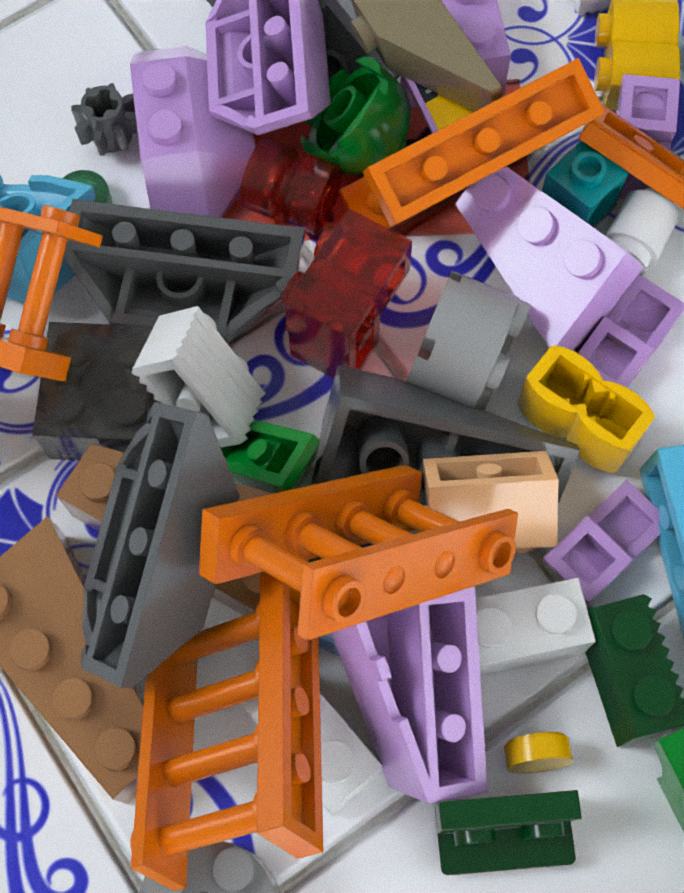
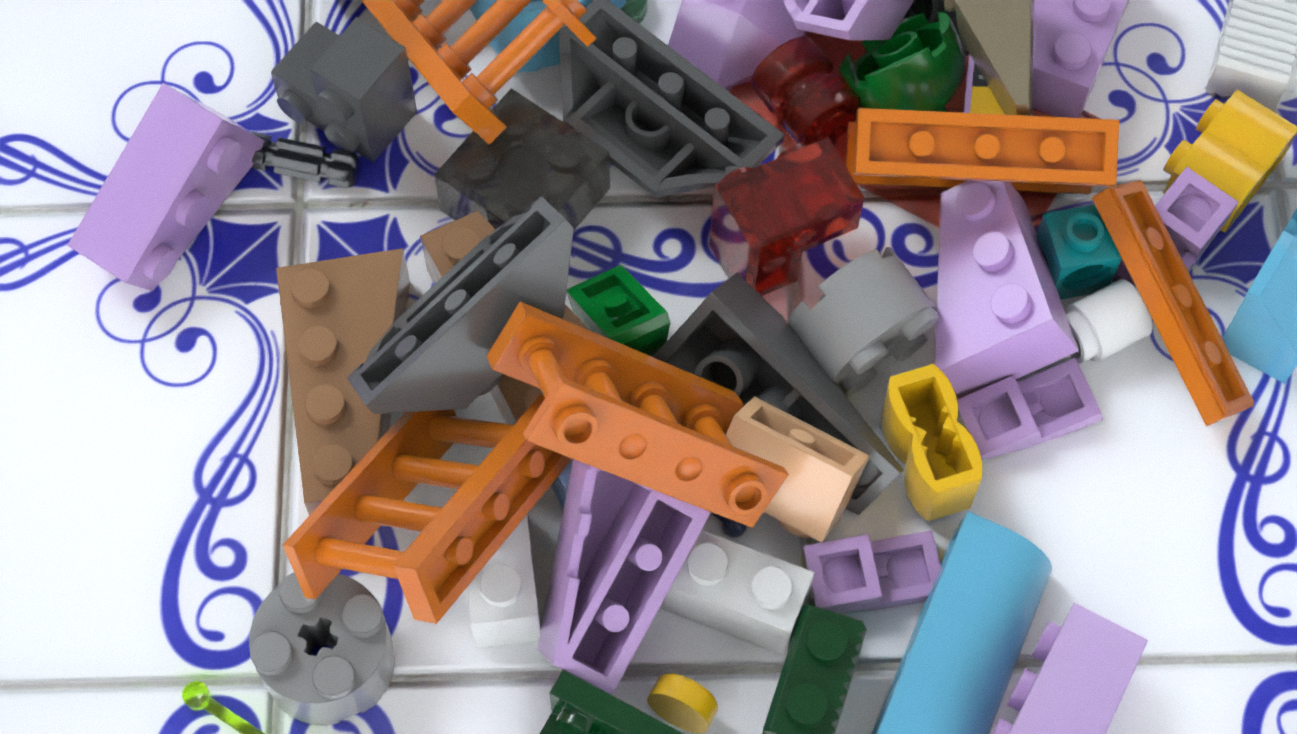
camera: 30 degrees right, 5 degrees down
white brick [132,306,266,447] -> none

